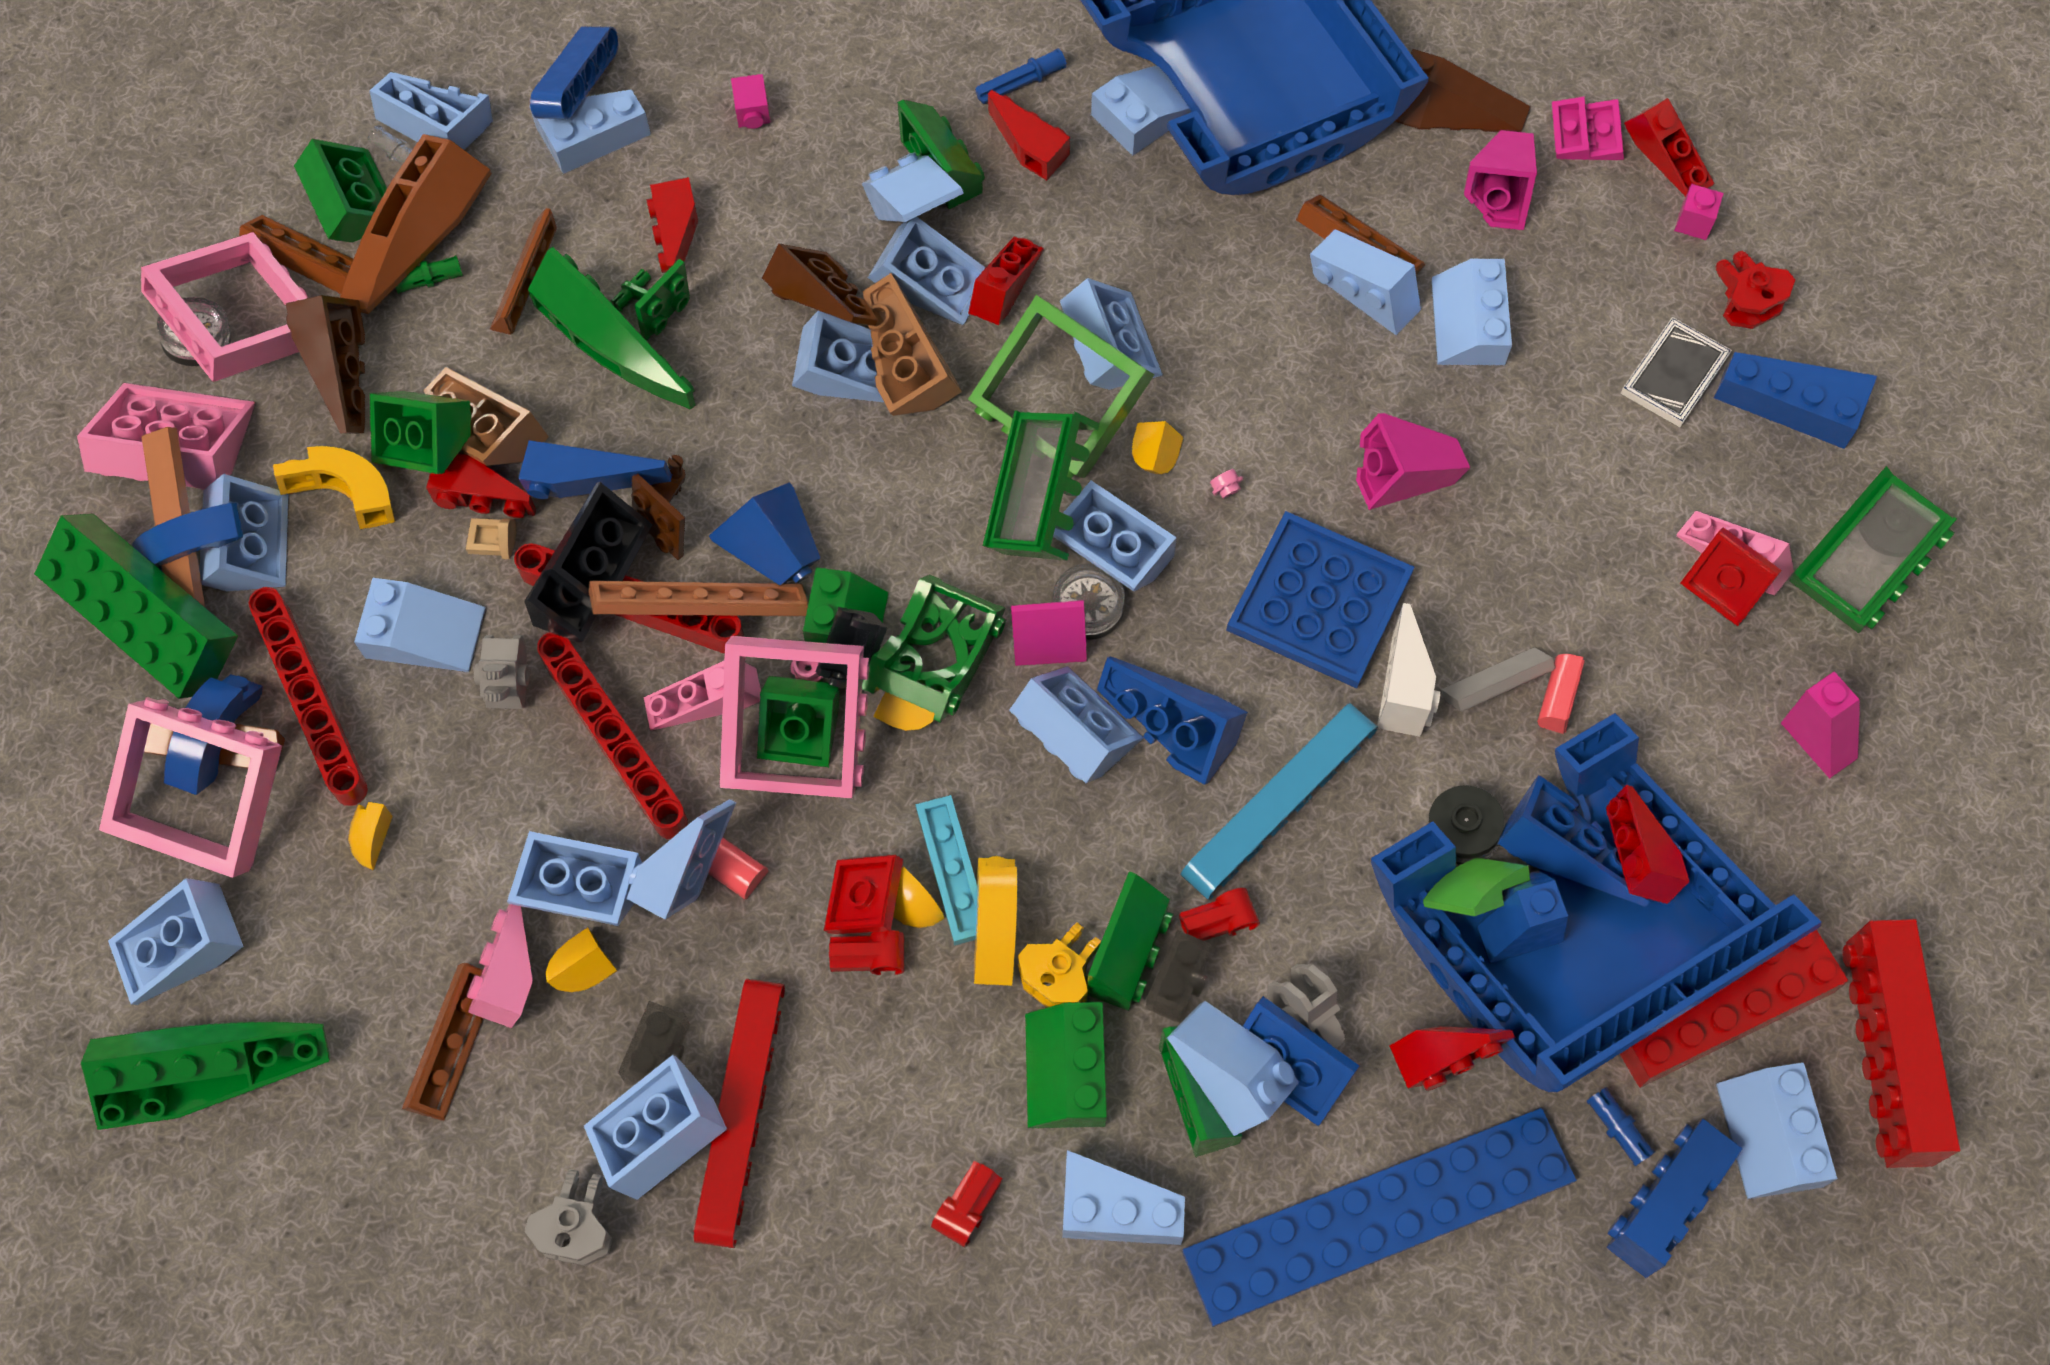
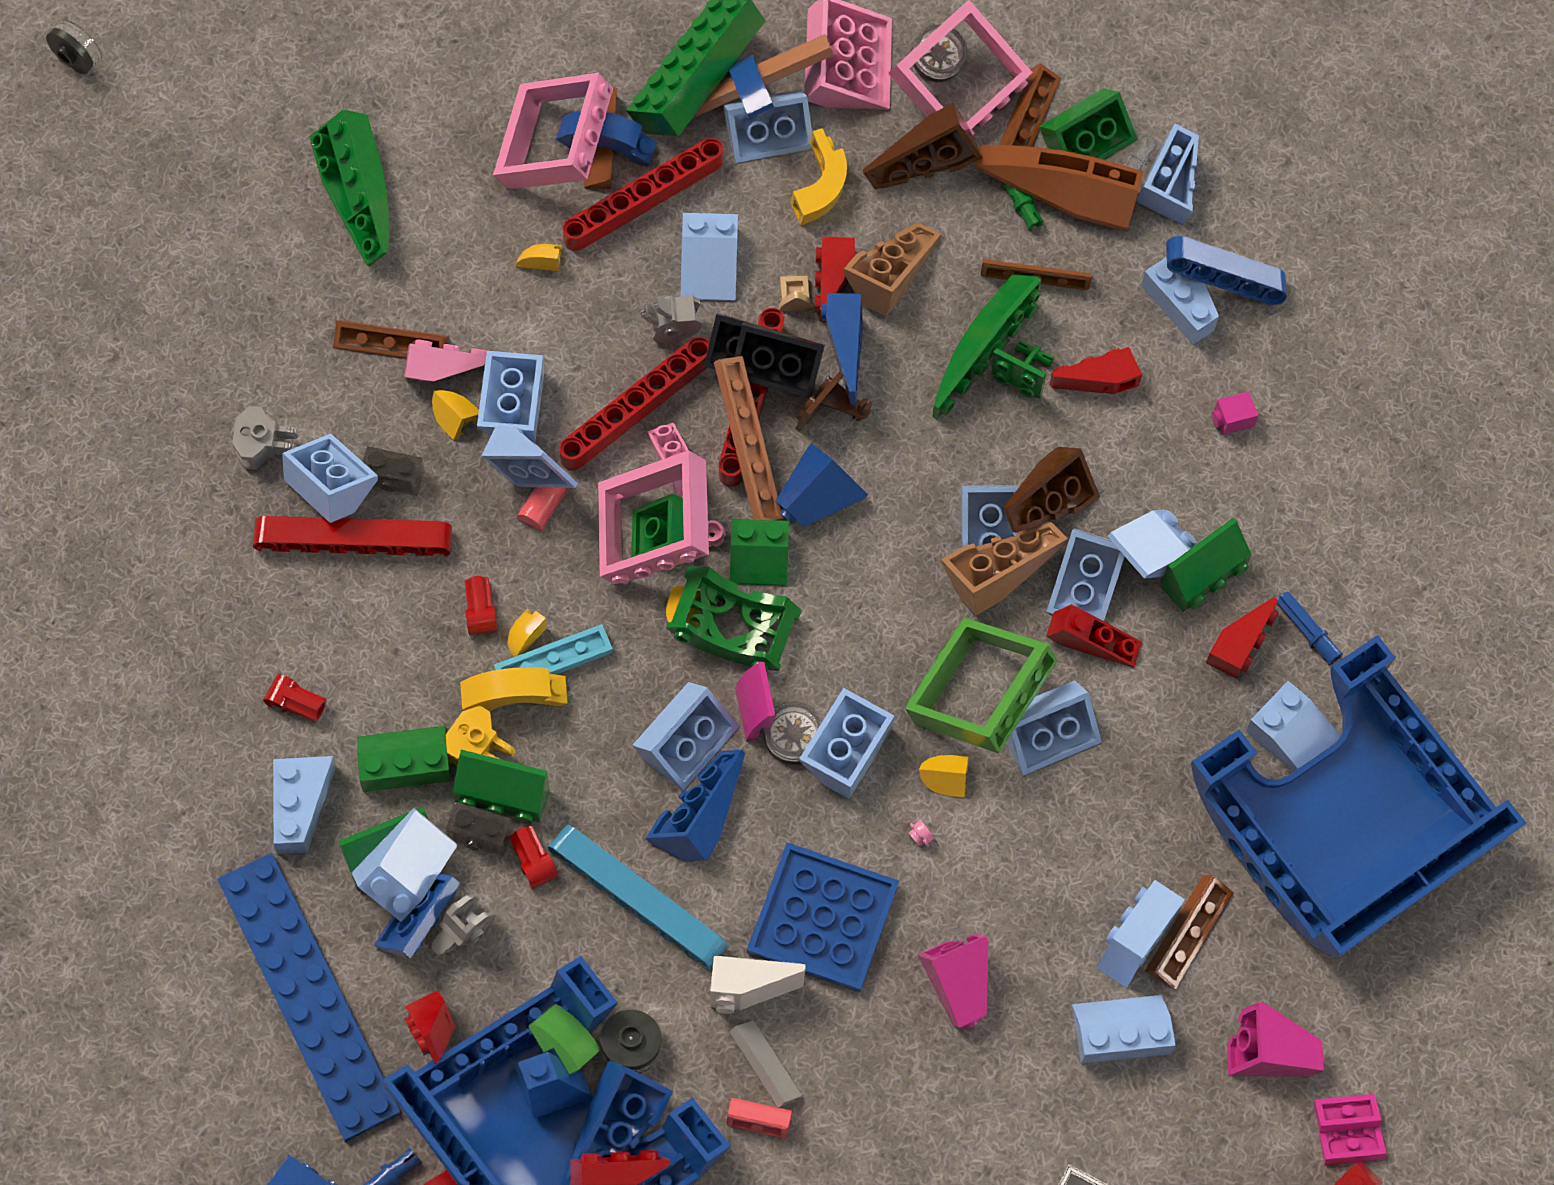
camera: 80 degrees right, 0 degrees up
light blue slope [108,878,244,1005] -> none
green slope [370,391,471,474] -> none
black hinge [815,607,887,693] -> none
red tile [824,855,903,934] -> none
green window [982,411,1100,561] -> none
reddish brown wedge [1394,49,1530,132] -> none

